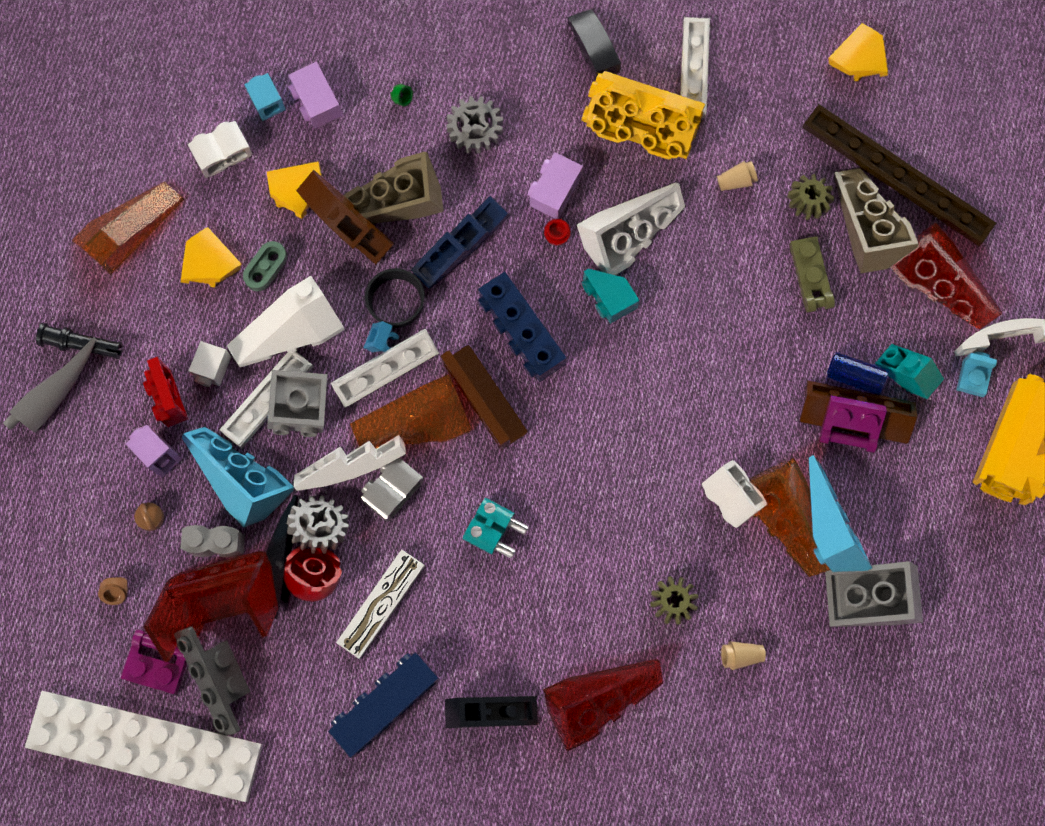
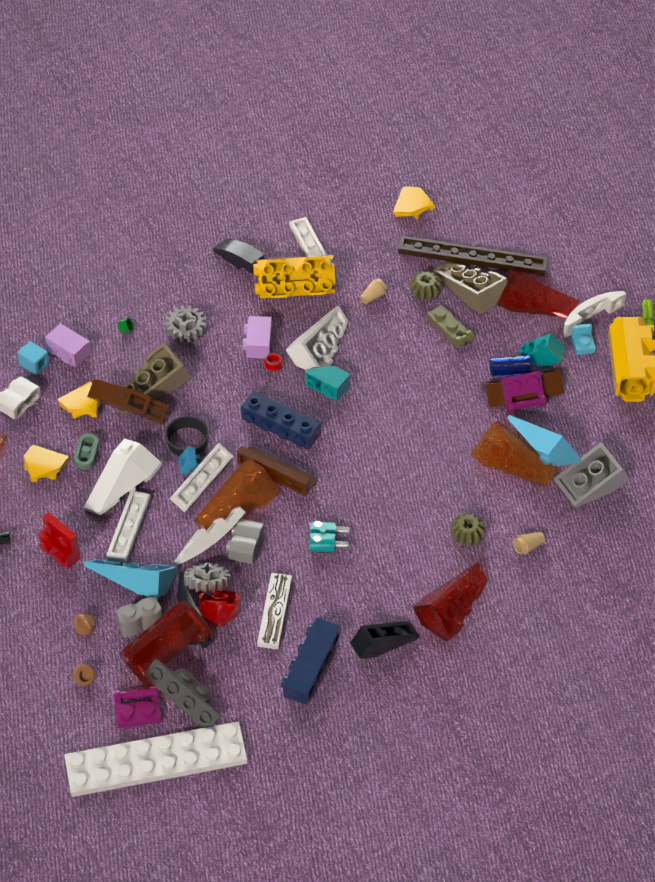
camera: 30 degrees left, 25 degrees down
lavender brick [126,425,182,477] -> none
white brick [189,341,232,387] -> none
light grey plate [267,370,327,437] -> none
dark blue slope [411,196,510,289] -> none
white brick [702,460,767,528] -> none

